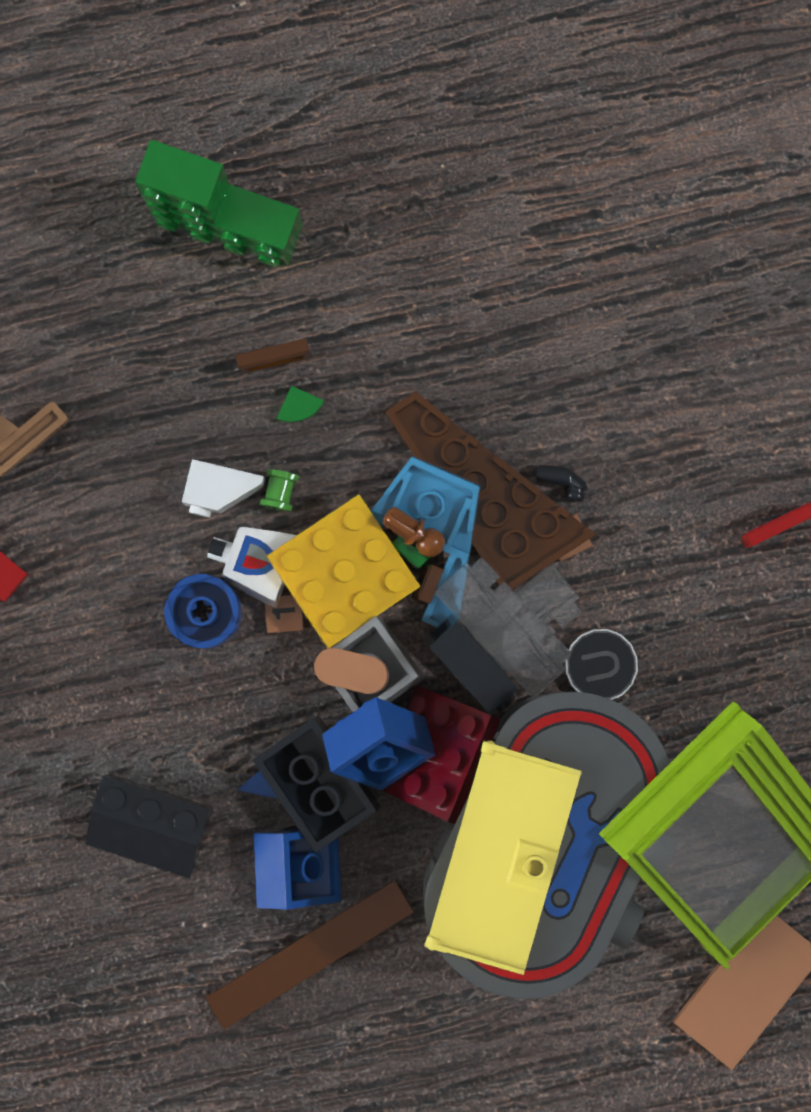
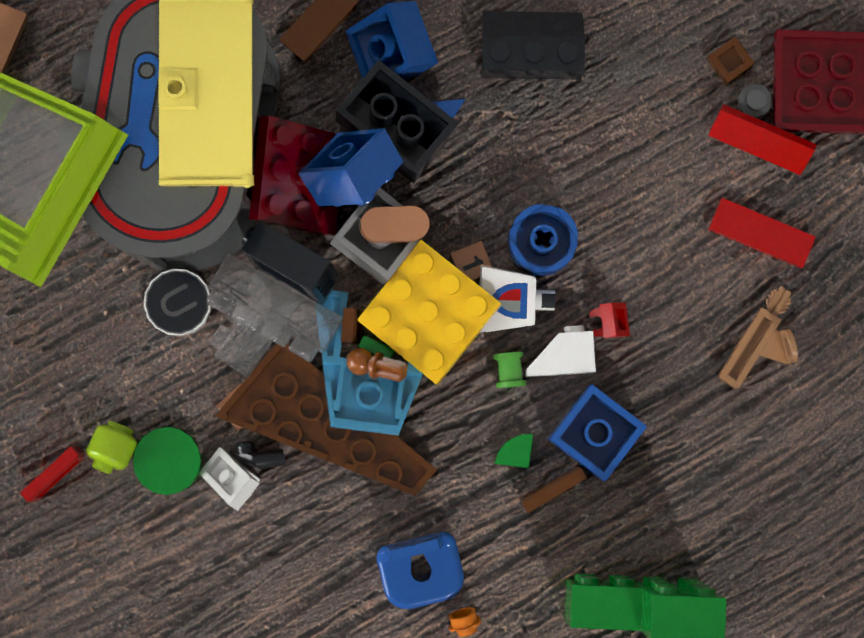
camera: 165 degrees right, 0 degrees up
none -> lime head [86,421,137,474]
none -> green tile [133,427,202,495]
none -> white slope [199,447,260,511]
none -> blue piece [377,531,464,609]
none -> orange plate [448,607,481,637]
none -> blue brick [548,384,647,482]
none -> red tile [589,303,630,338]

